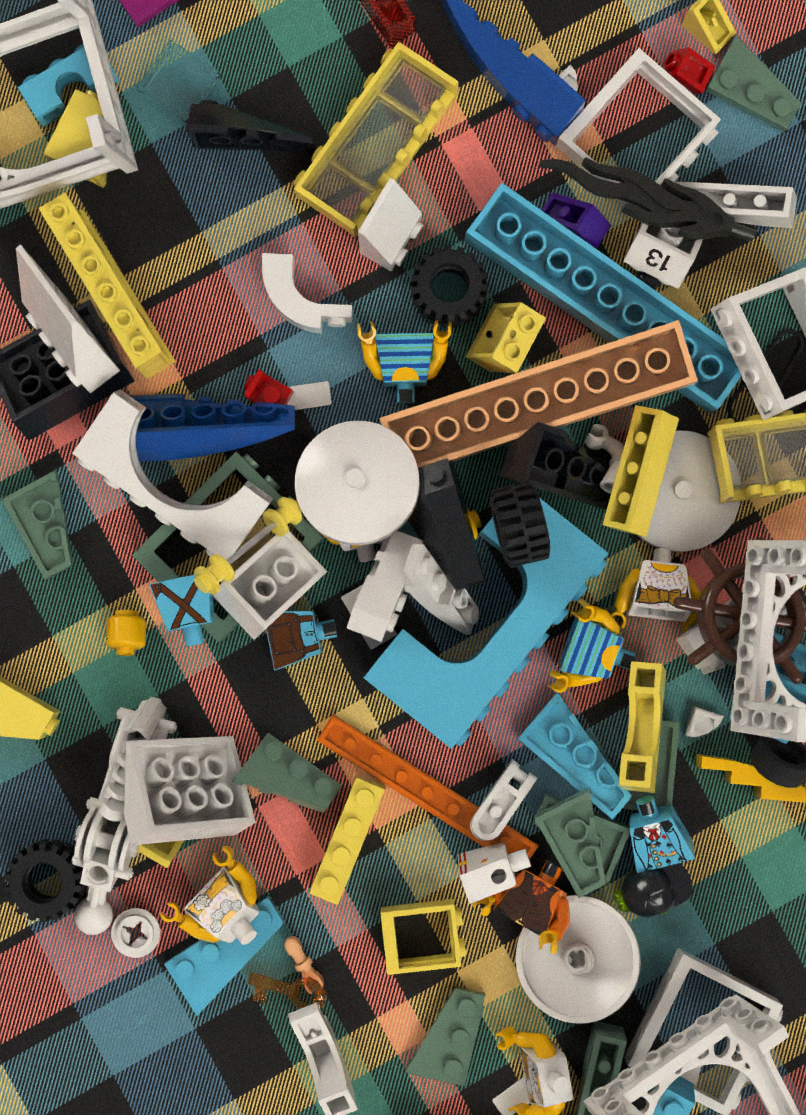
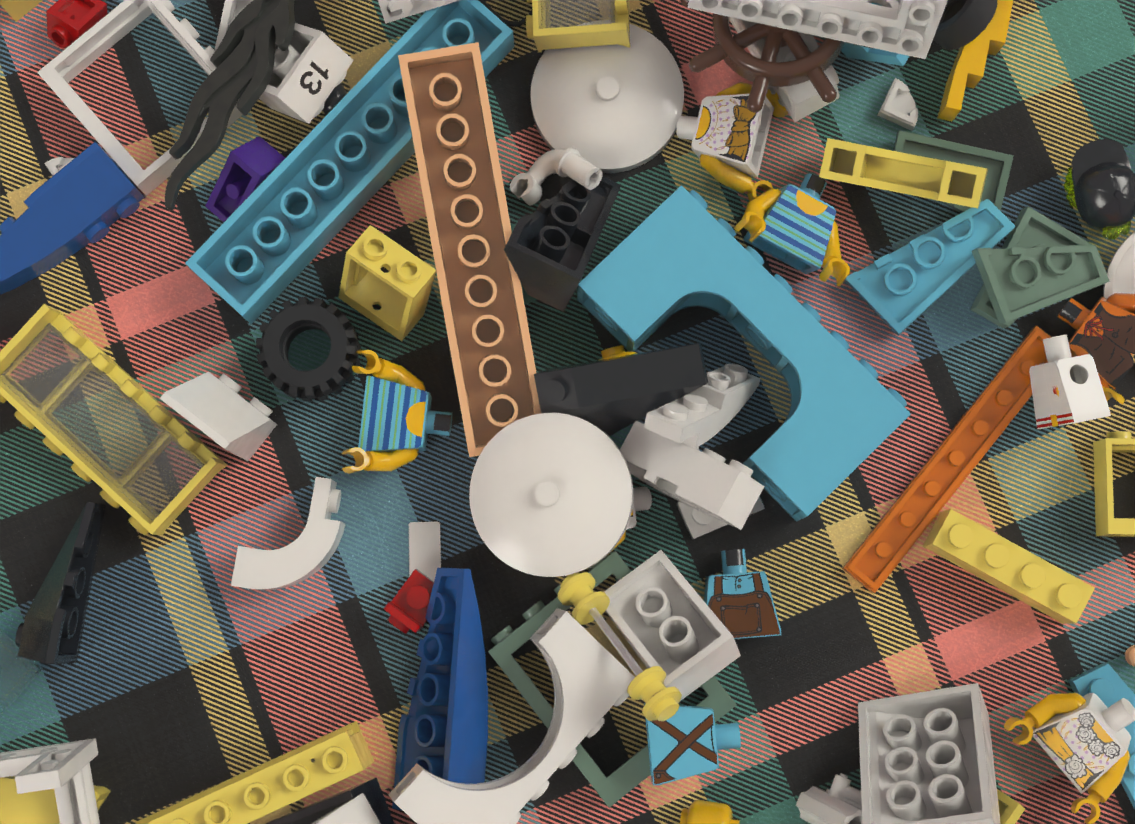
camera: 80 degrees left, 5 degrees down
sand green wing [232,733,342,813] -> none
white plate [470,759,537,841] -> none
black tyre [490,481,551,568] -> none
light yellow brick [603,405,679,537] -> none
medium azure torso [630,795,695,873] -> none

